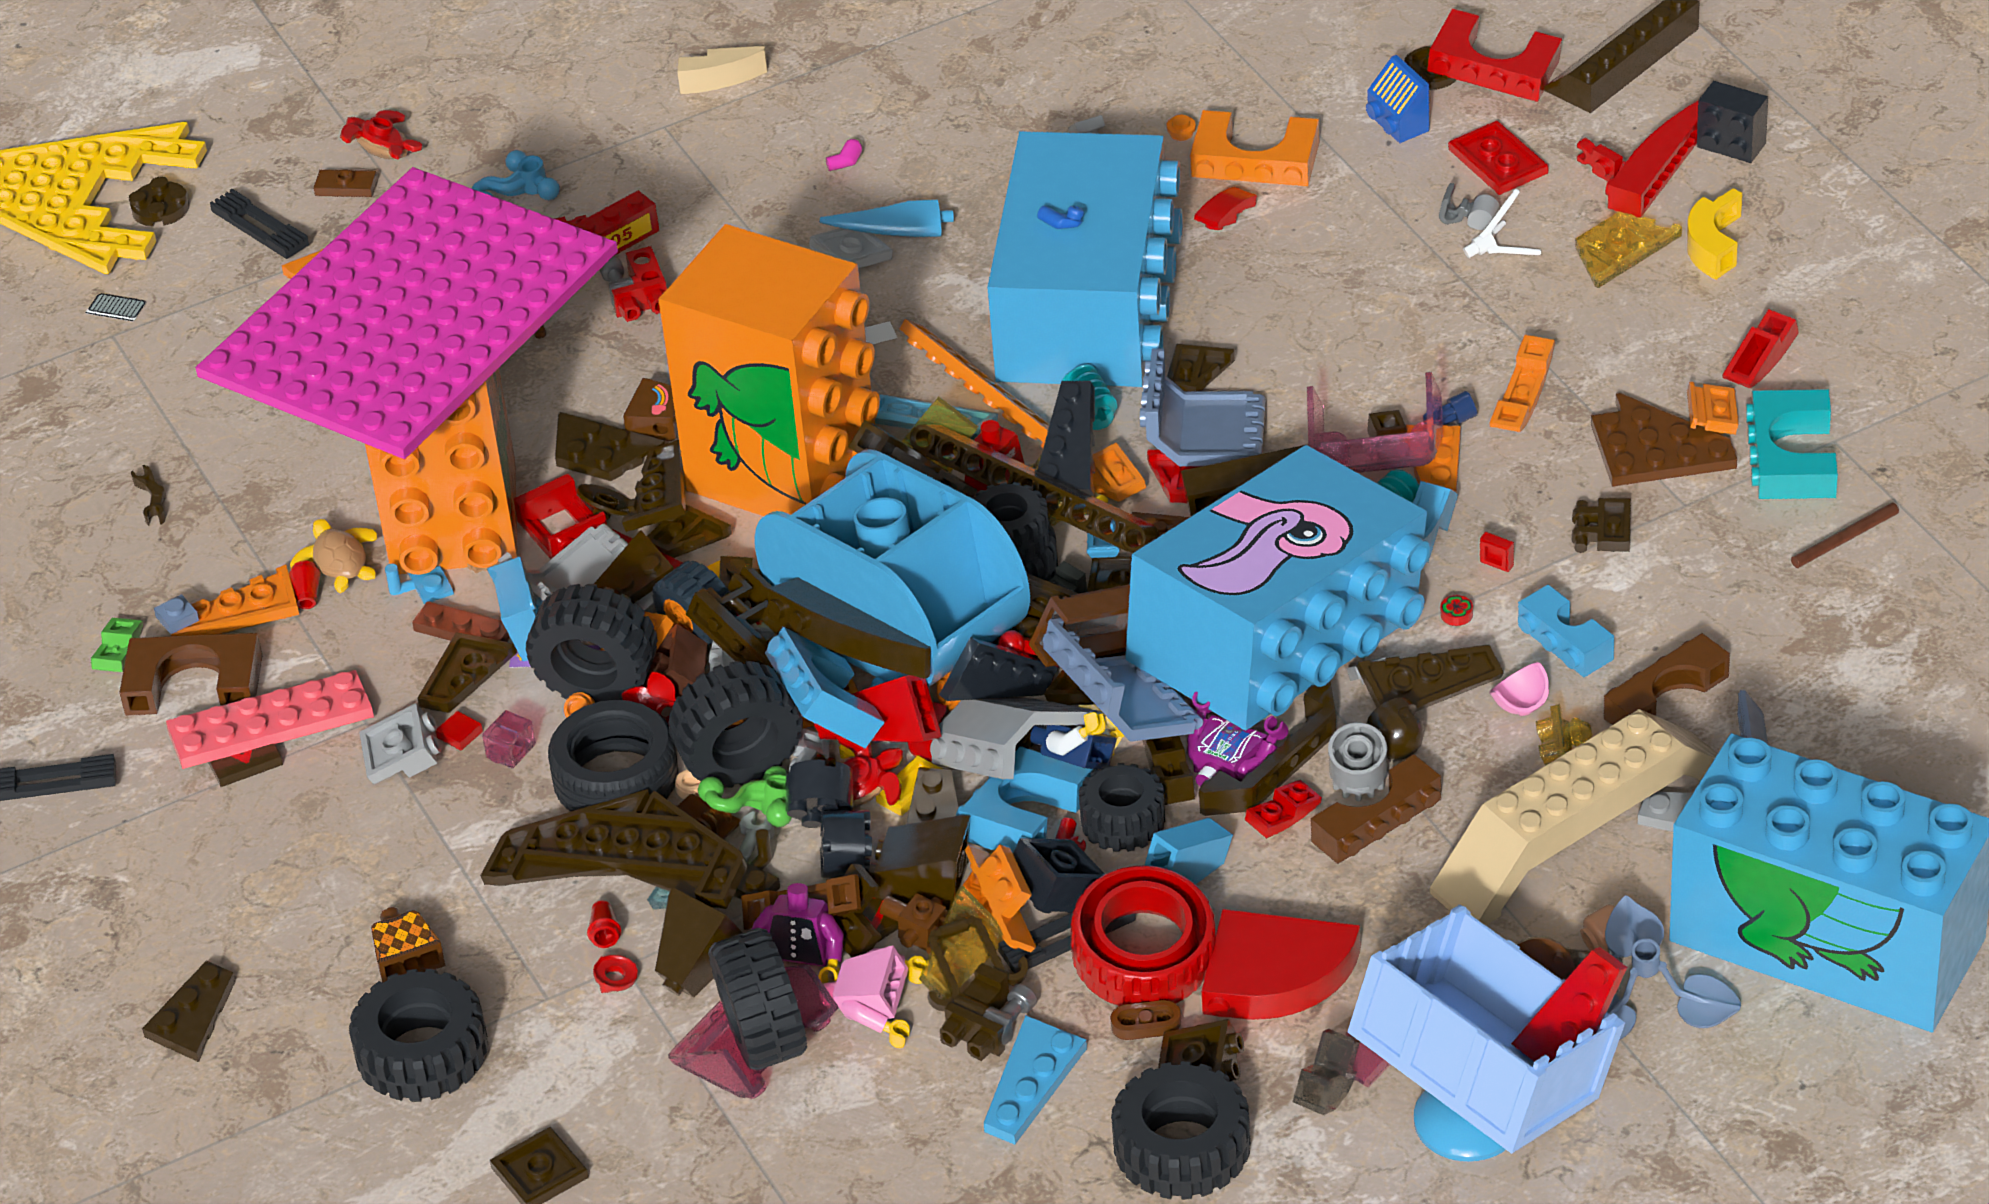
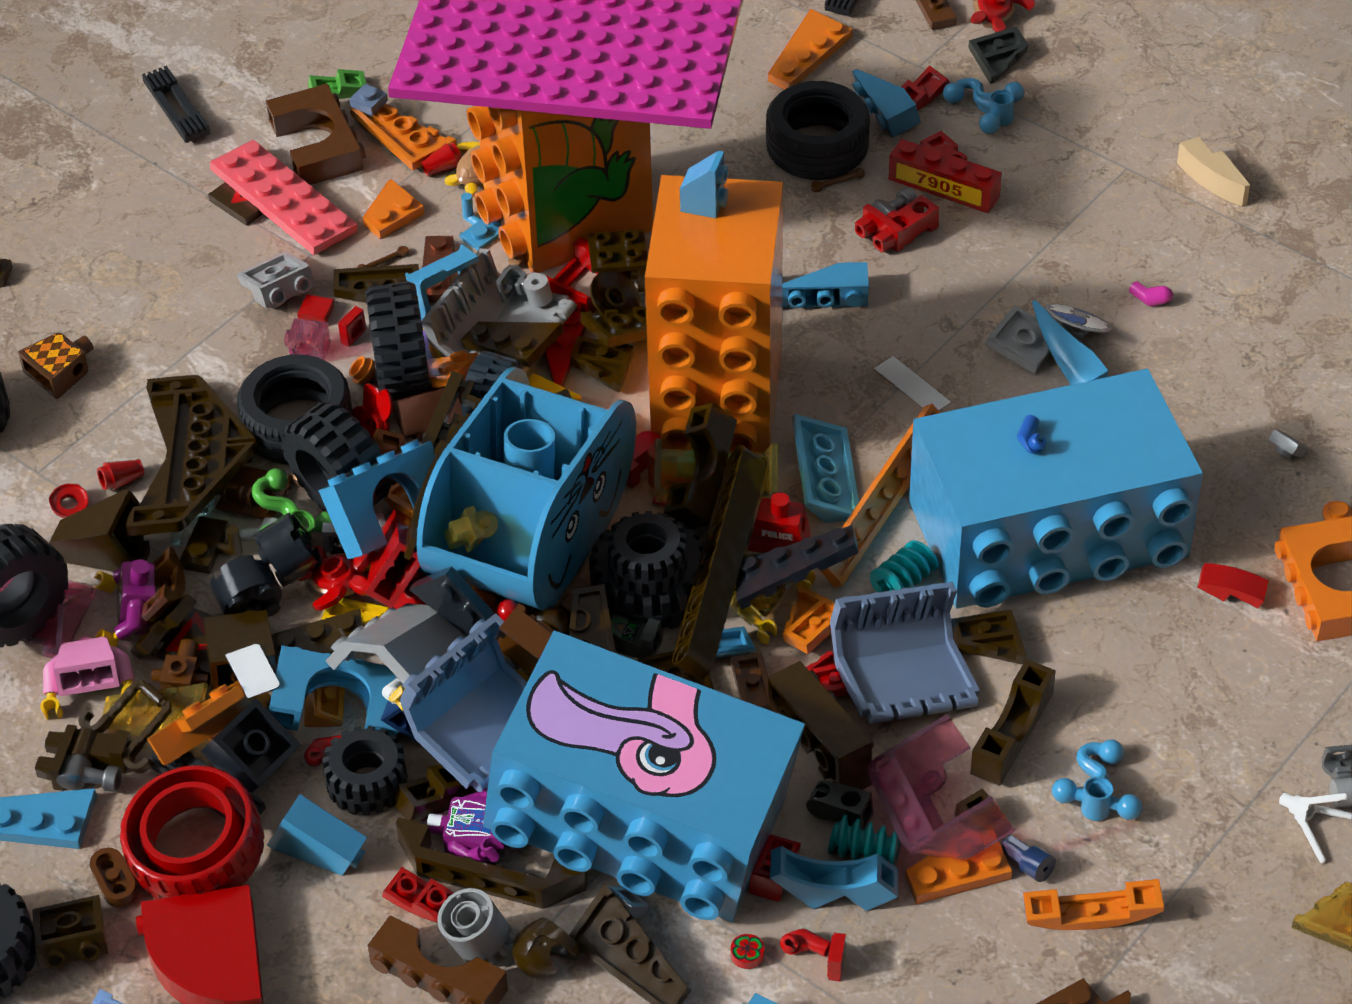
camera: 65 degrees right, 5 degrees up
none -> white sticker [226,644,279,698]
none -> red tile [338,306,366,347]
none -> reddish brown hinge [357,246,409,268]
none -> orange wing [363,179,424,239]
none -> clear yellow hips [443,506,498,552]
none -> leg [496,265,553,307]
none -> dark brown bracket [588,230,648,292]
none -> dark azure slope [680,151,729,218]
none -> red arm [780,928,831,957]
none -> pearl dark grey wing [968,26,1028,84]
none -> dark brown arch [970,659,1056,786]
none -> shield [1045,303,1112,340]
none -> dark azure piece [1052,739,1143,821]

